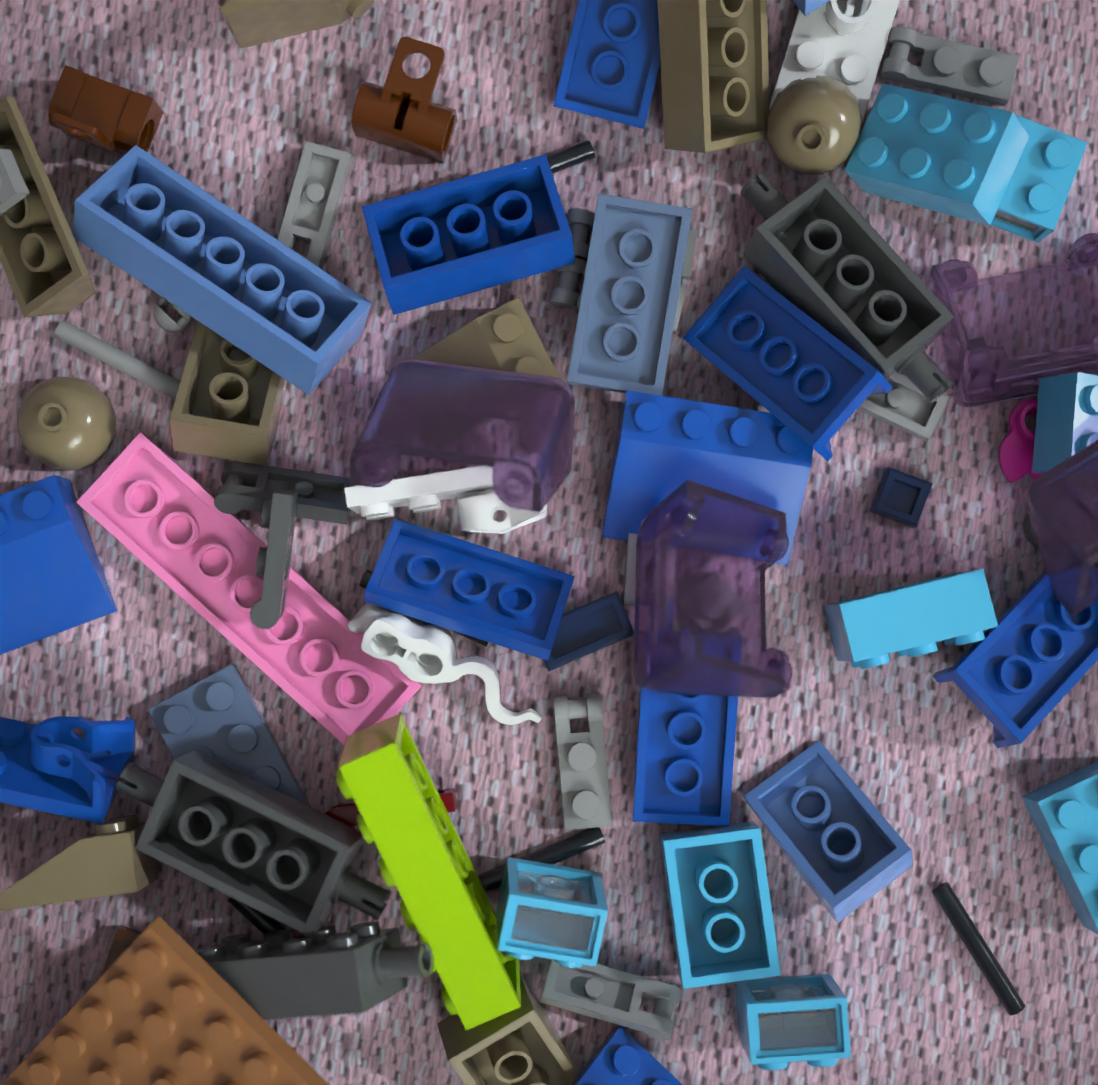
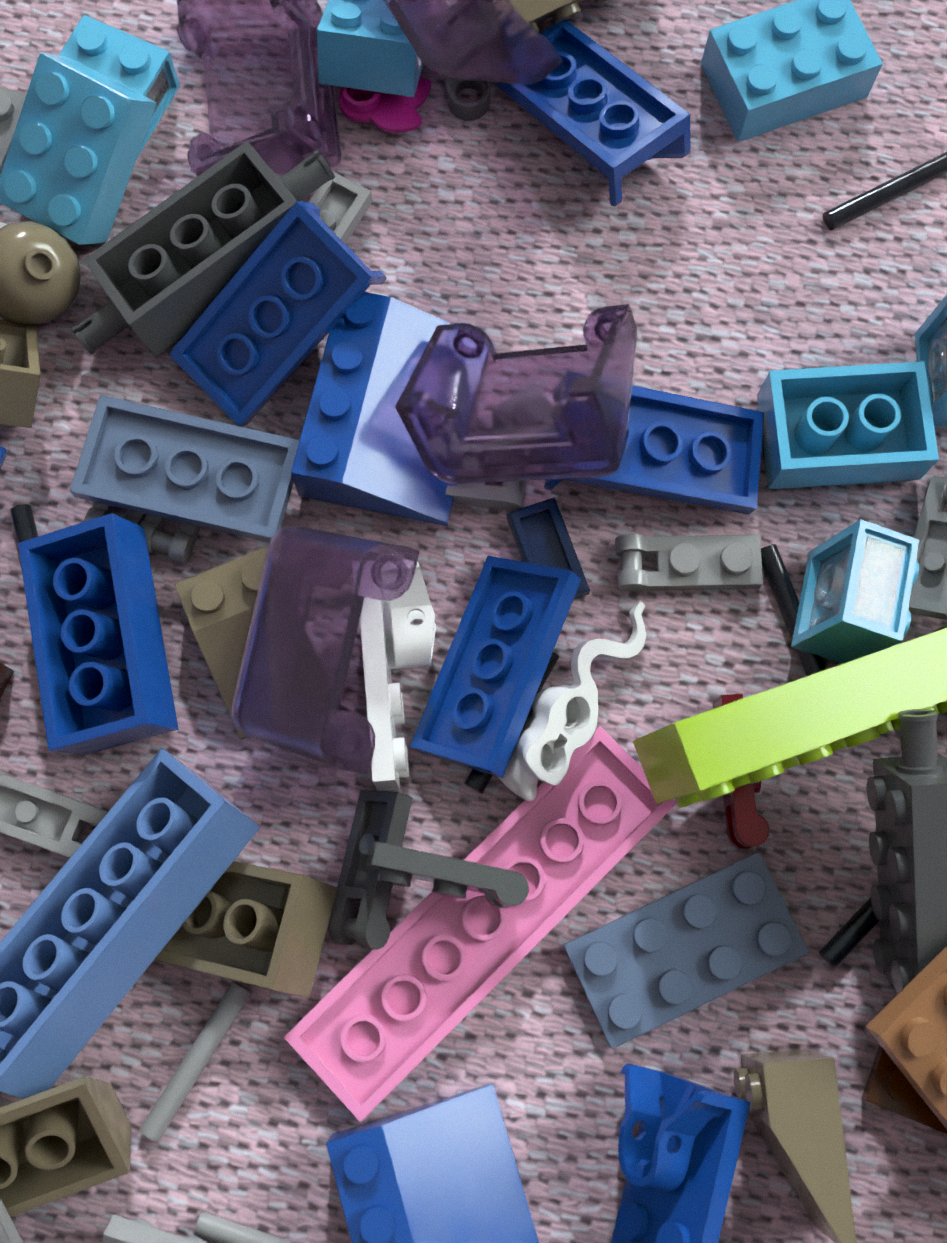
camera: 85 degrees left, 10 degrees down
dark tan cylinder [17,377,117,471] -> none
dark grey brick [116,750,392,937] -> none
light grey hinge [154,297,193,333] -> none
medium blue slope [744,740,913,923] -> none
medium azure brick [824,569,998,669] -> none
dark blue tile [869,467,933,528] -> none

